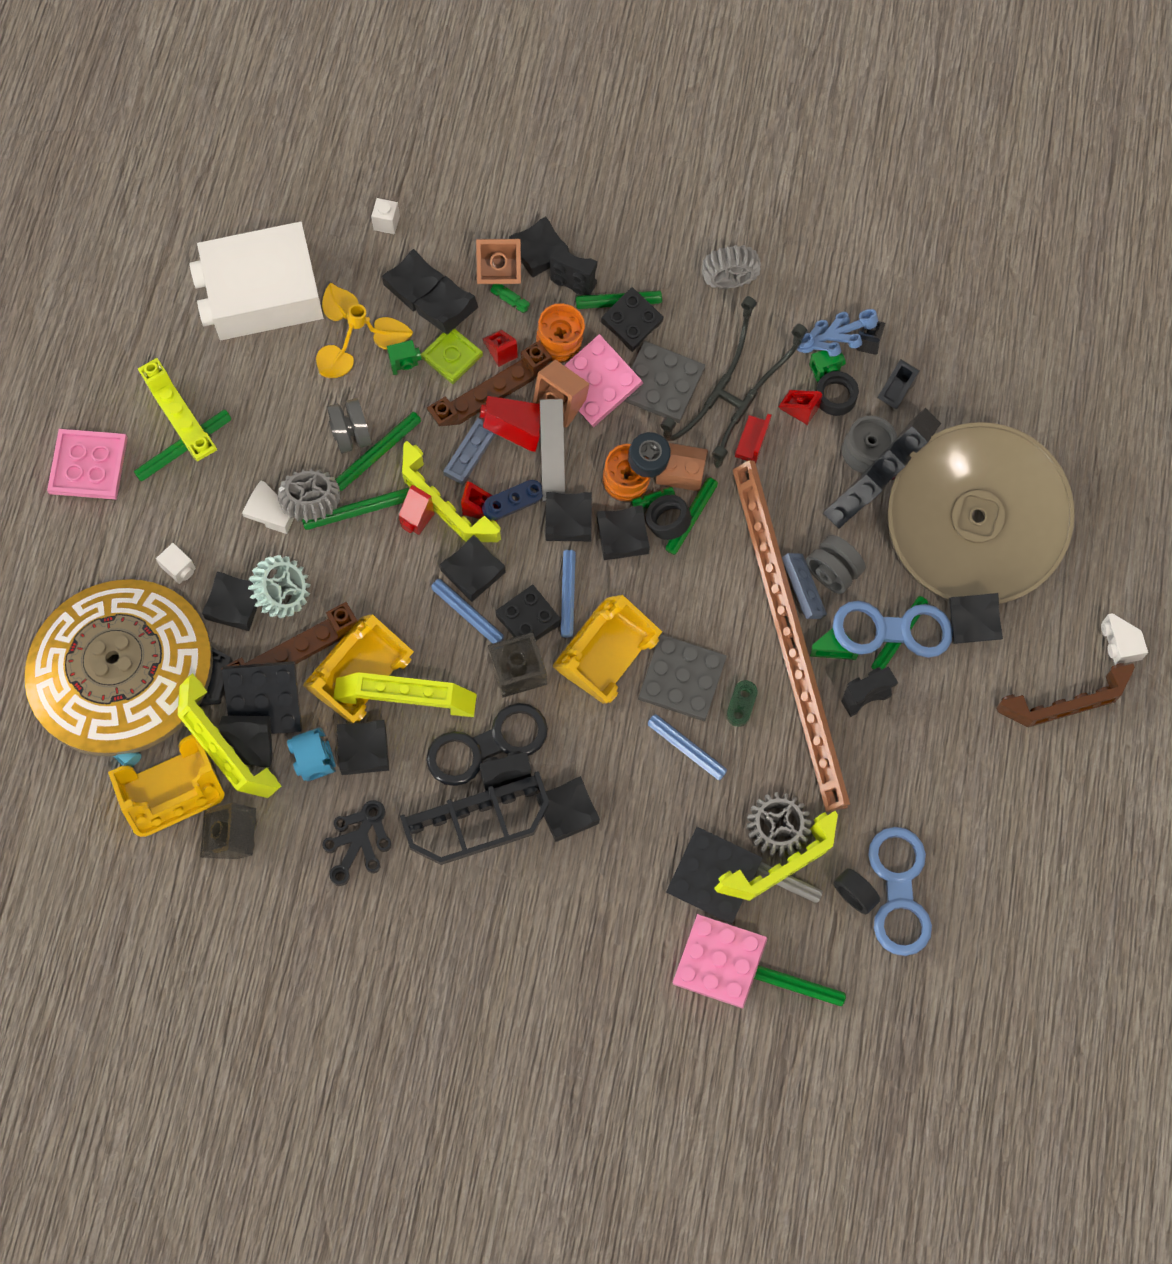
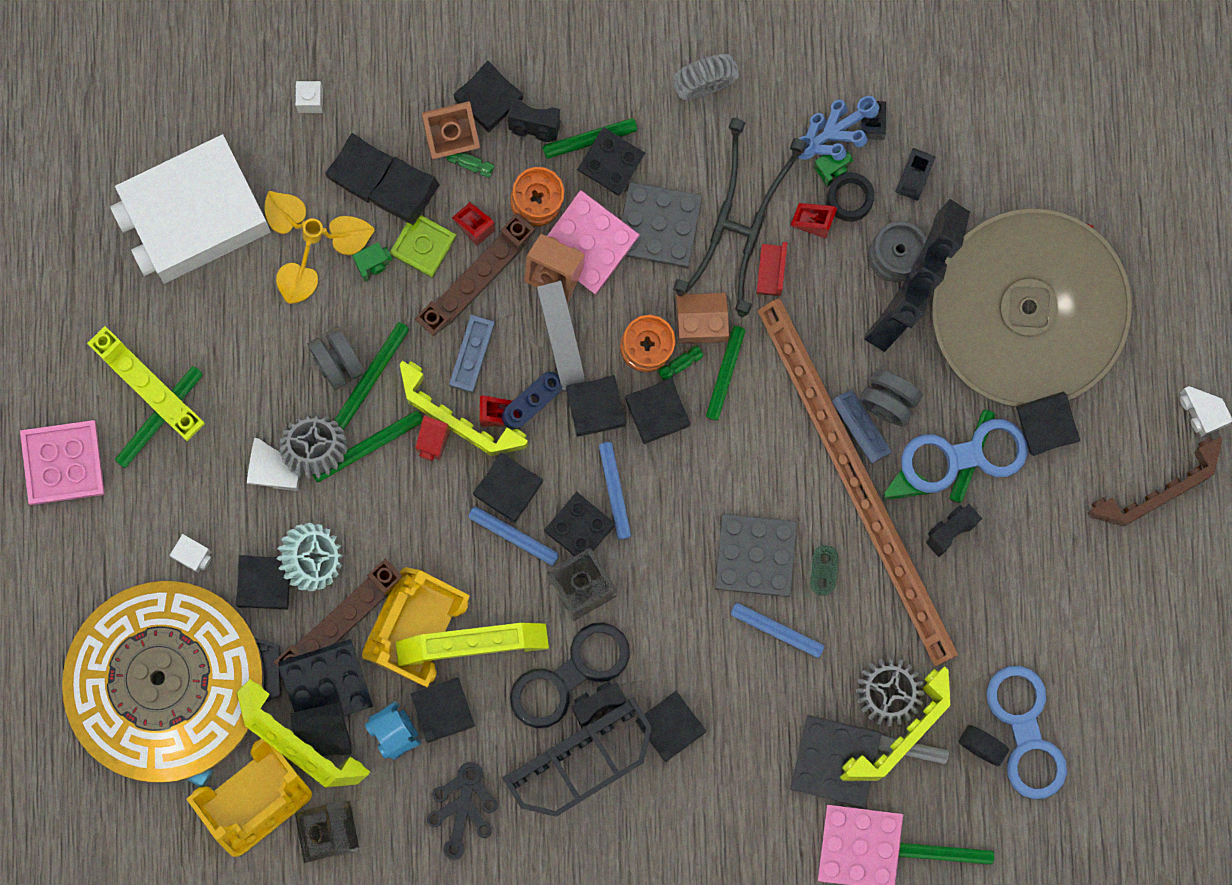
camera: 15 degrees left, 10 degrees up
red slope [480,396,540,452] -> none
yellow windscreen [553,595,662,703] -> none
black wheel [628,432,671,478] -> none
black tyre [646,495,692,540] -> none

